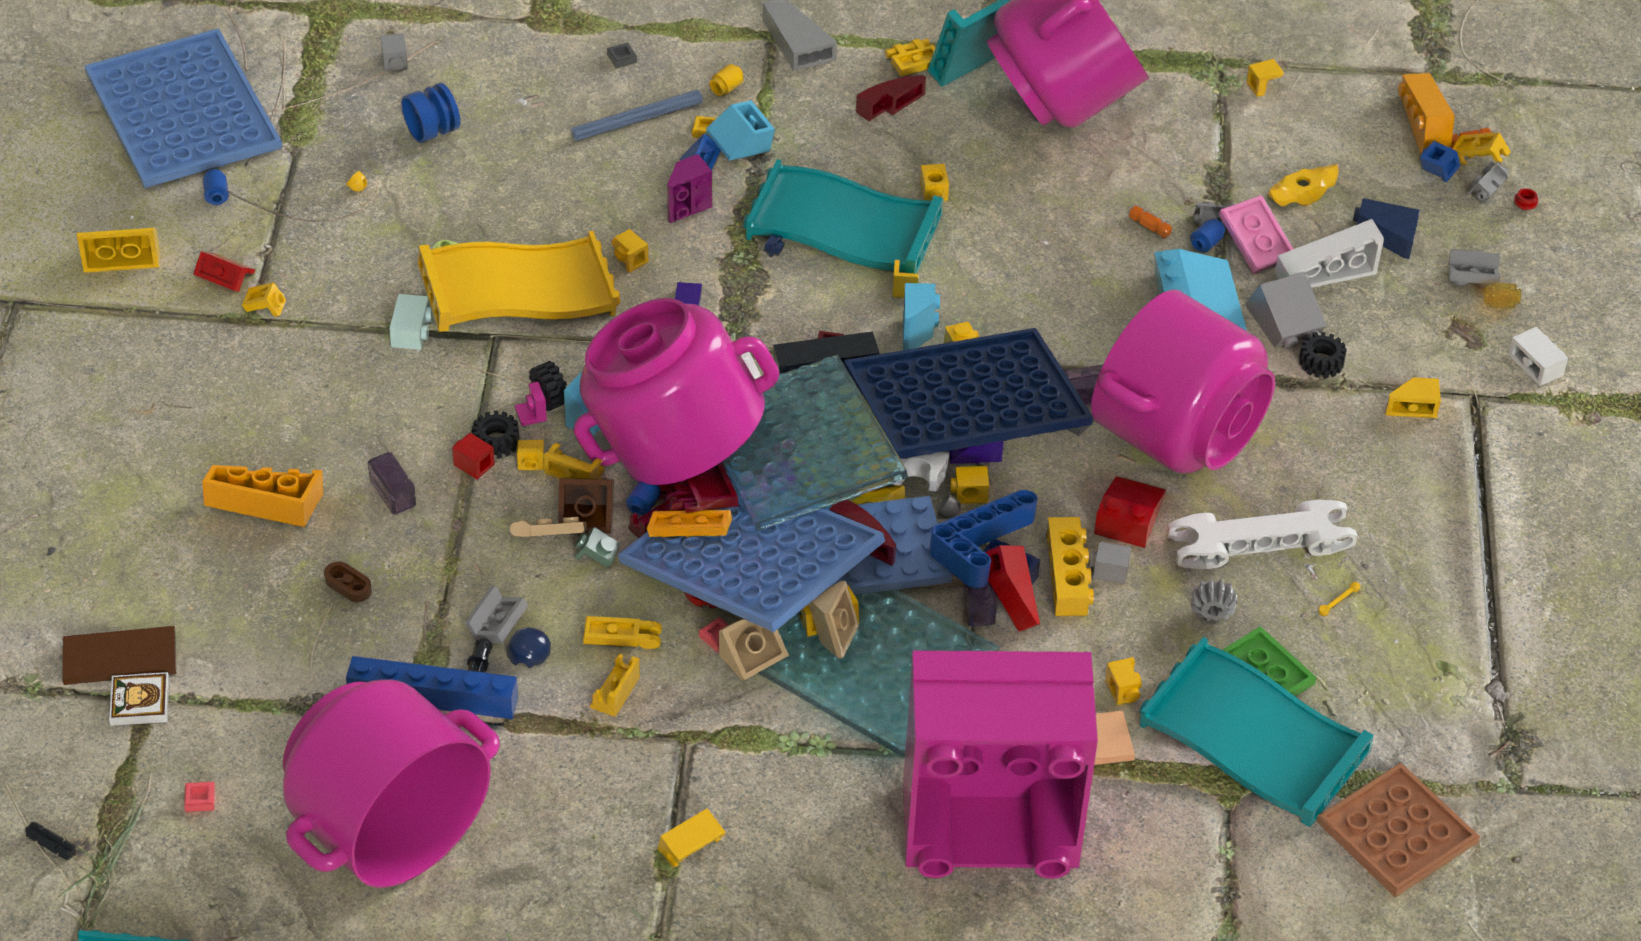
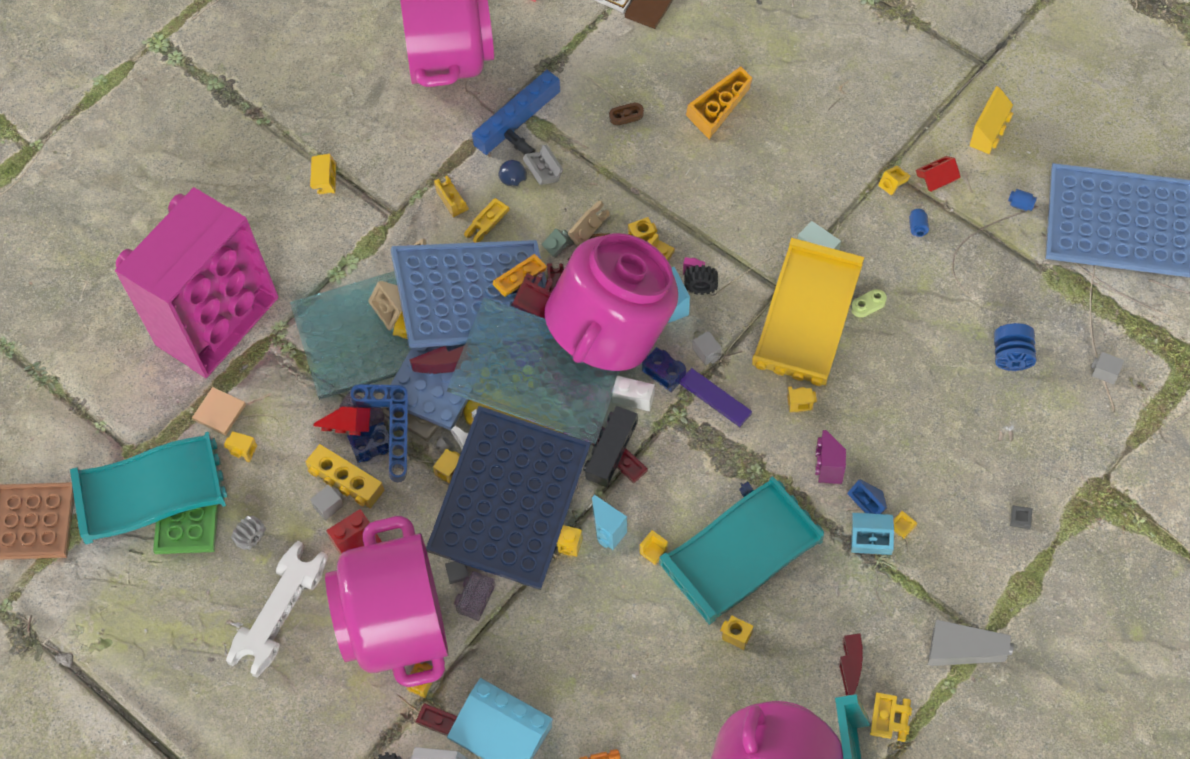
camera: 130 degrees right, 15 degrees up
yellow hinge [346,171,368,192] -> none
clear purple brick [368,452,416,515] -> none
red brick [452,433,495,480] -> none
black tyre [472,411,520,459] -> none
sand blue axle [571,90,703,141] -> none
yellow brick [709,64,743,96] -> none
yellow hinge [1318,582,1360,616] -> none
none -> yellow brick [628,217,657,242]
none -> blue brick [909,209,929,237]

